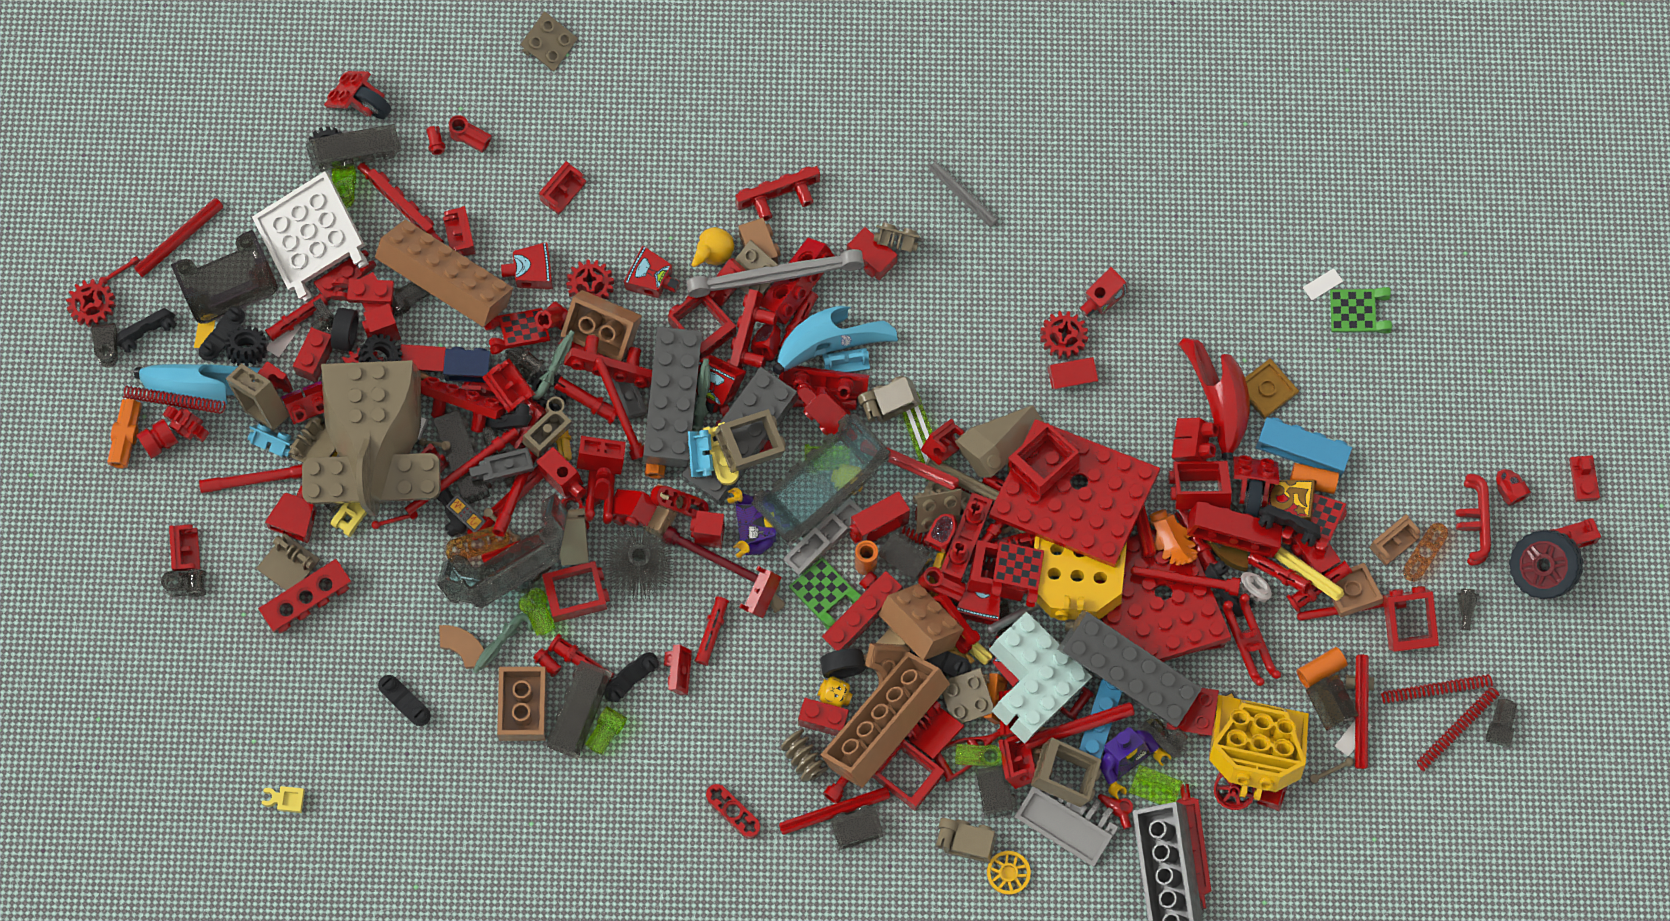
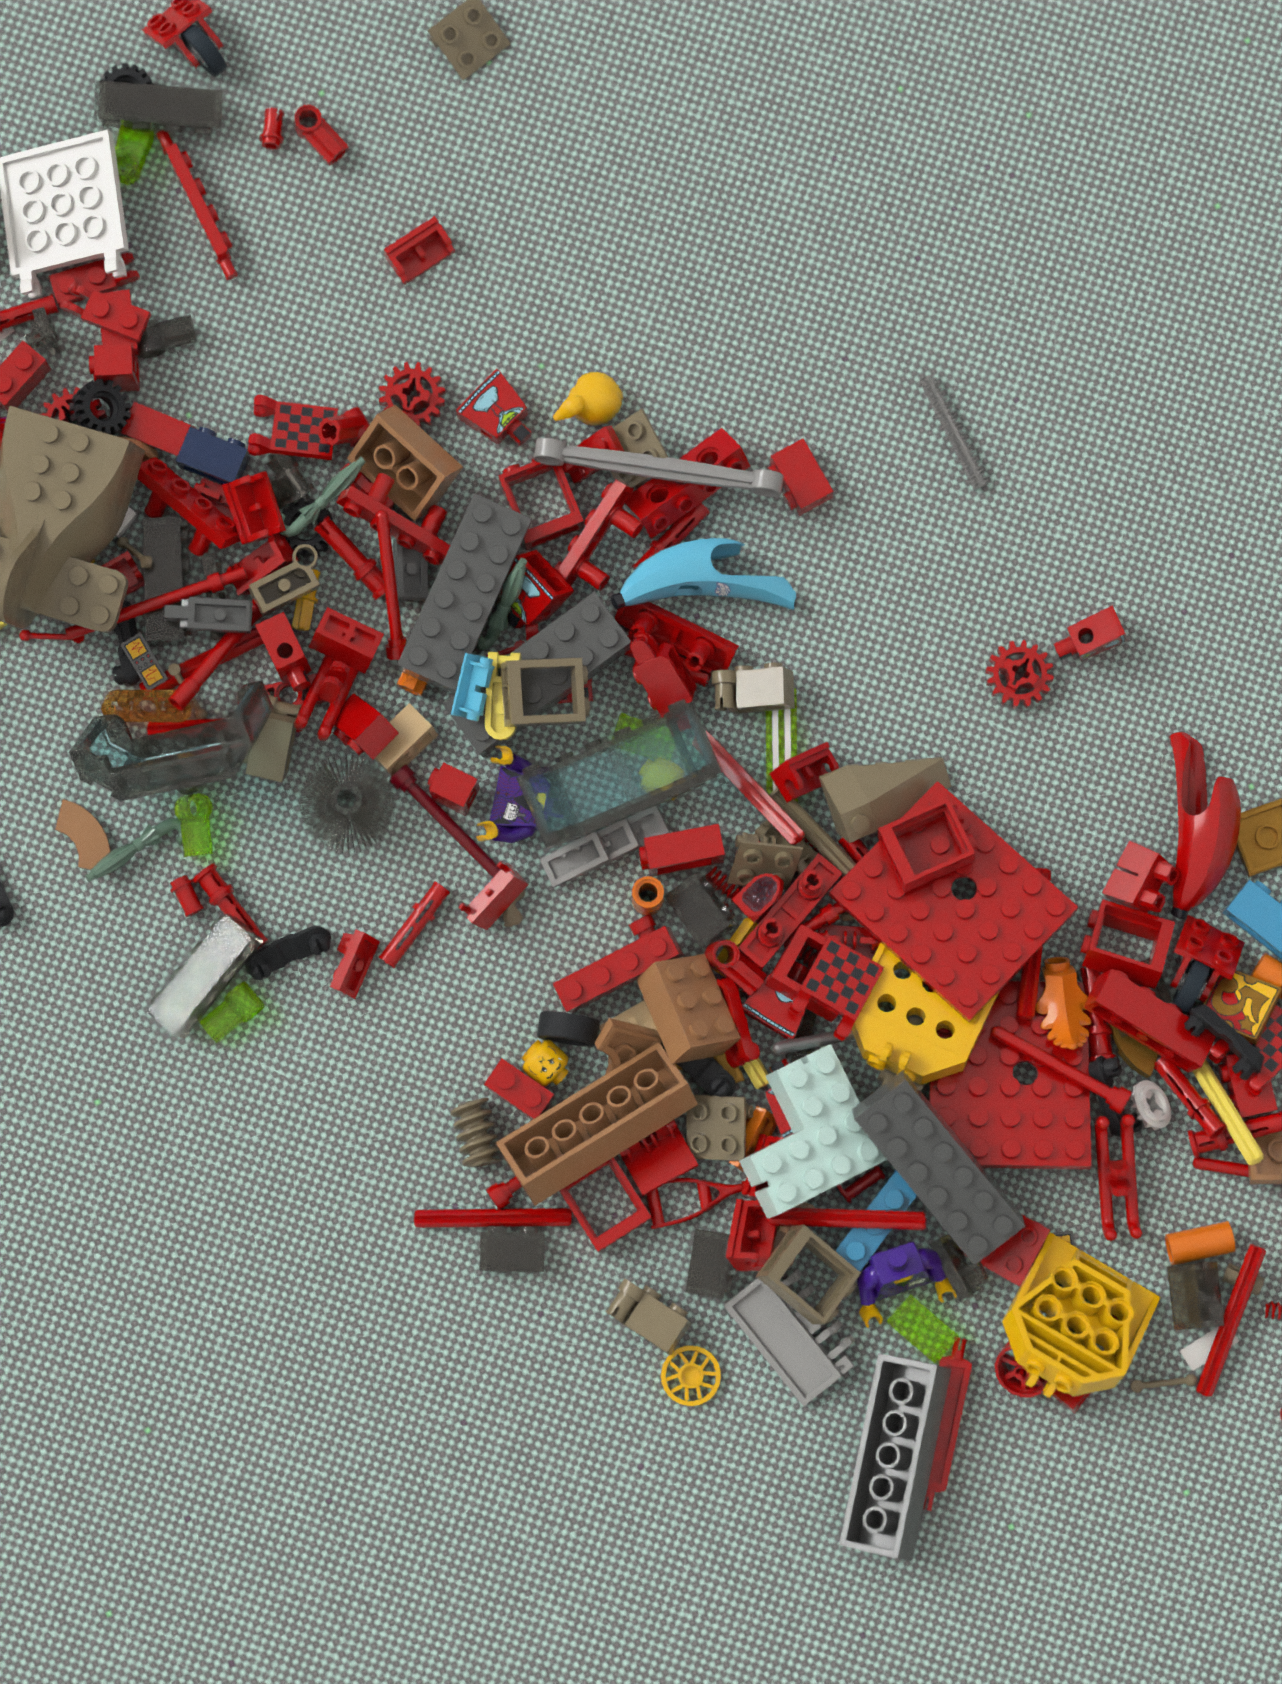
camera: 20 degrees right, 10 degrees up
black tyre [331,308,359,351] -> none
medium nougat brick [375,219,513,327] -> none
red hinge [443,206,476,256] -> none
black piece [485,404,532,430] -> none
medium nougat brick [497,667,547,741] -> none
red torso [501,242,553,289] -> none
red window [542,561,610,623] -> none
red beam [651,485,709,518] -> none
red beam [706,784,760,839] -> none
red plate [735,166,820,221] -> none
medium nougat brick [738,218,781,264] -> none
red rock [751,324,781,361] -> none
bright green flag [789,557,861,629] -> none
medium azure hinge [823,348,870,372] -> none
dark tan hinge [873,223,922,253] -> none
clear neon green piece [955,744,1002,768] -> none
red hinge [1047,357,1098,390] -> none
red animal [1098,794,1133,830] -> none

